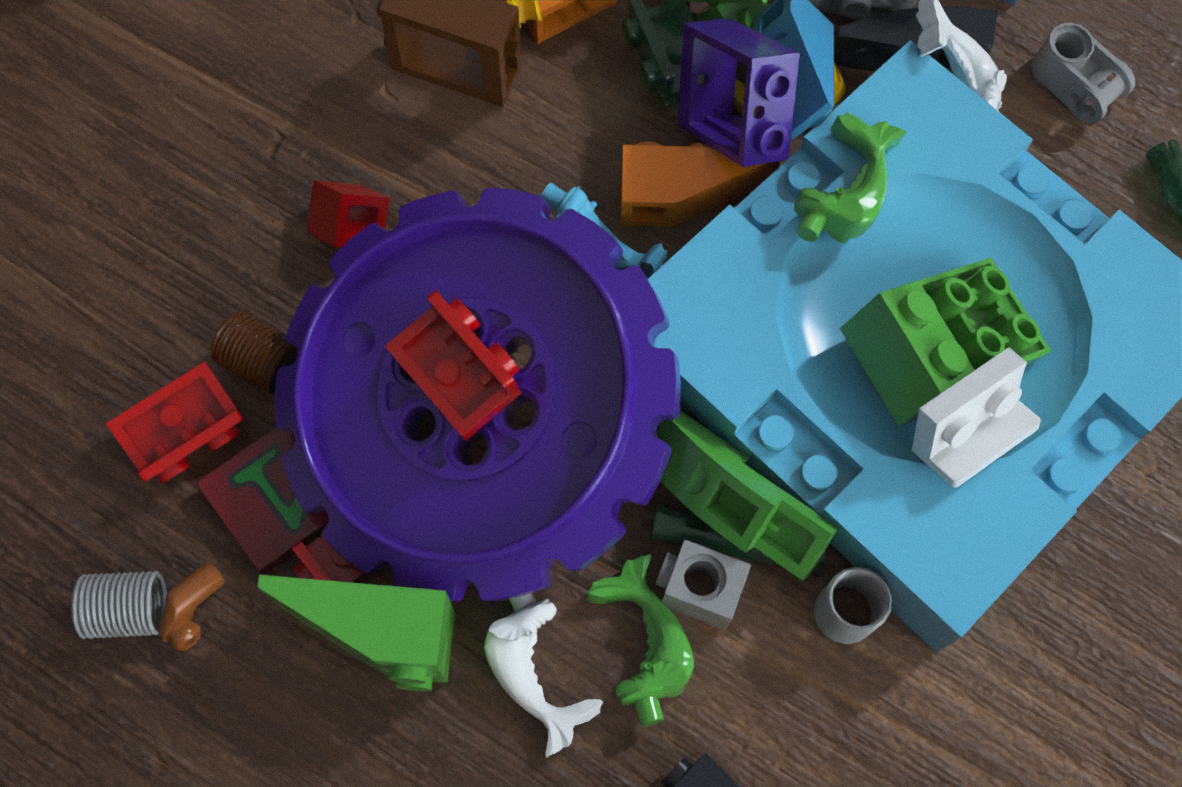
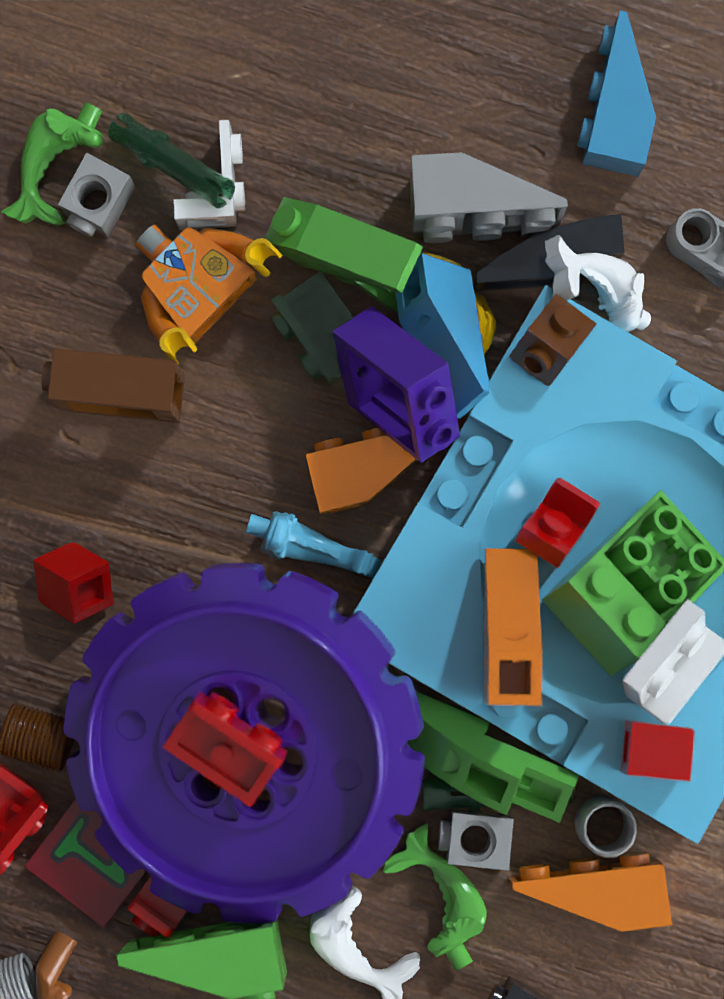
camera: 10 degrees left, 15 degrees up
bright green animal [794,113,906,244] -> none
none -> orange slope [483,548,542,706]
none -> orange slope [509,852,672,932]
none -> reddish brown bracket [510,293,597,386]
none -> red bracket [515,478,600,568]
none -> red panel [620,720,695,782]

